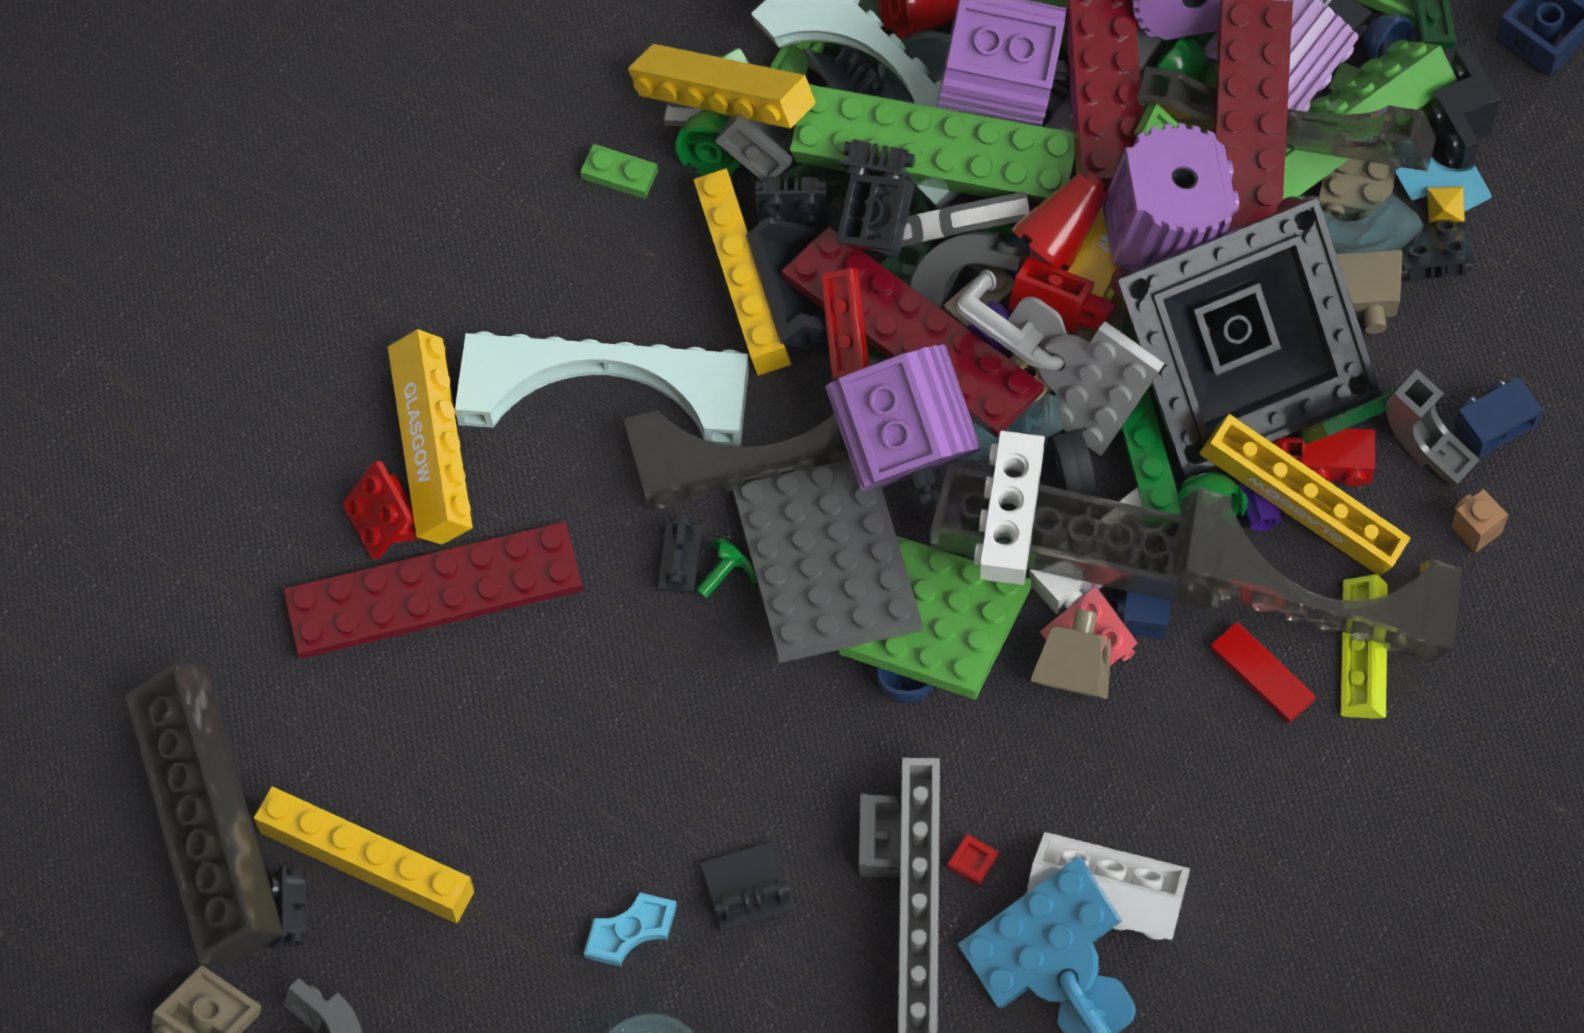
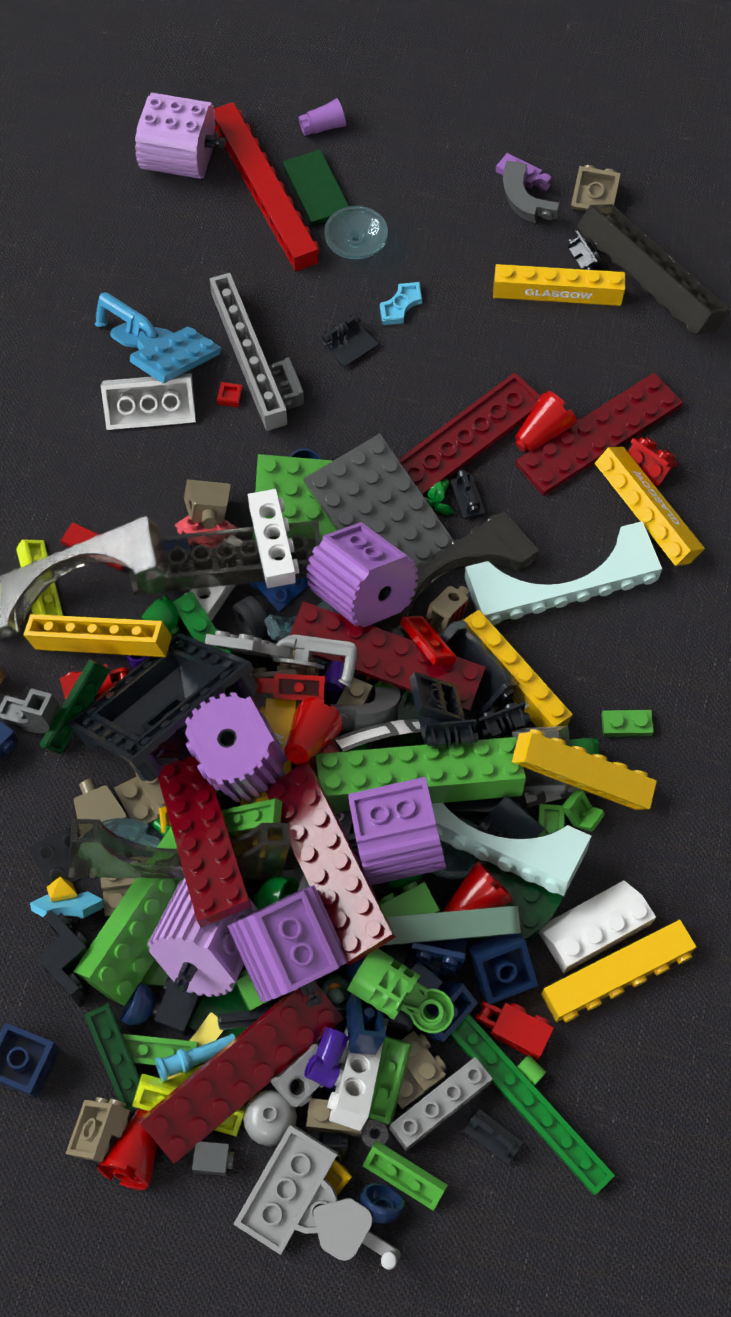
camera: 155 degrees right, 0 degrees up
none -> dark red plate [398,372,541,497]
none -> dark tan torso [426,586,471,636]
none -> red cone [515,391,577,452]

